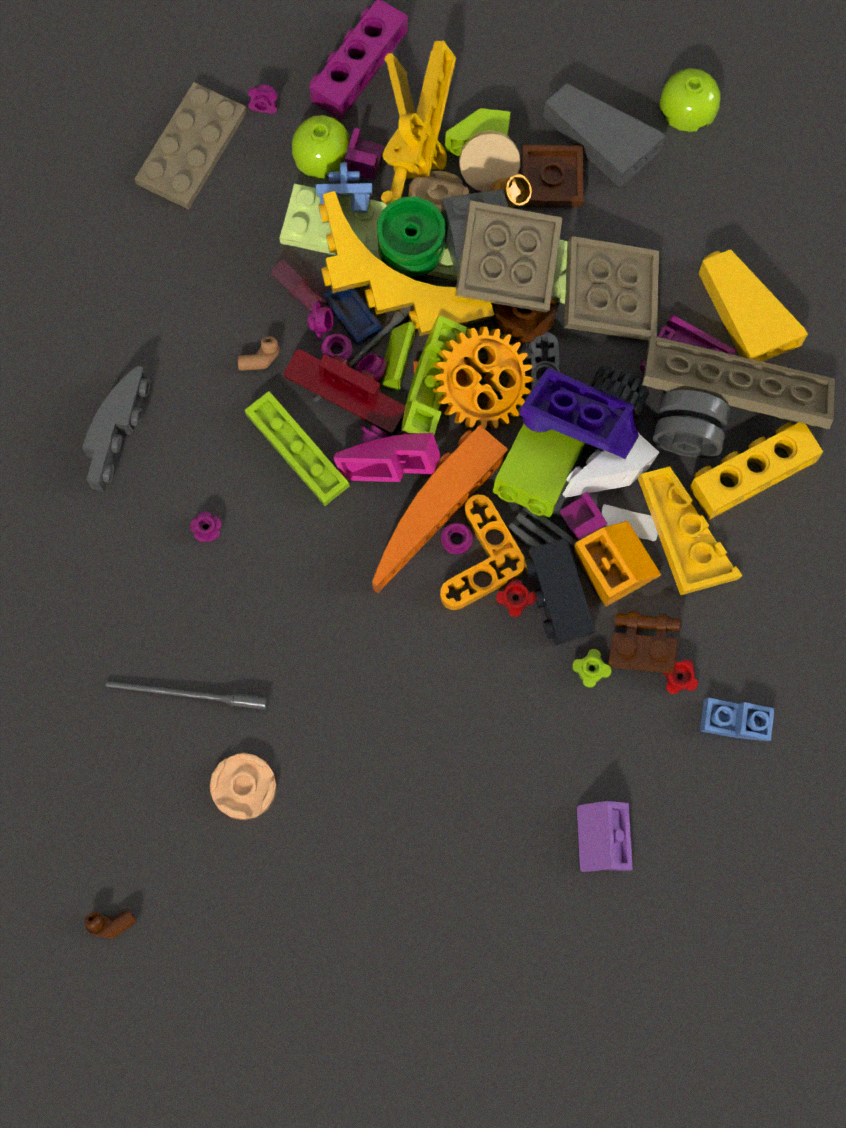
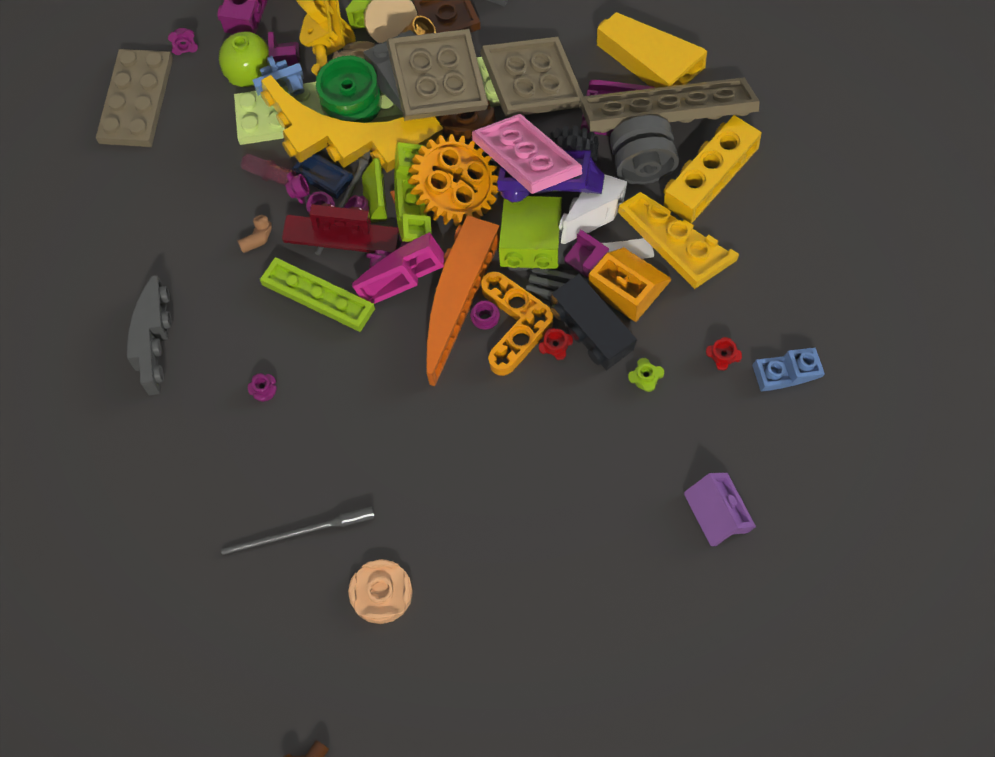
camera: 15 degrees left, 10 degrees down
reddish brown plate [608,611,682,674] -> none
none -> bright pink tile [472,114,582,194]

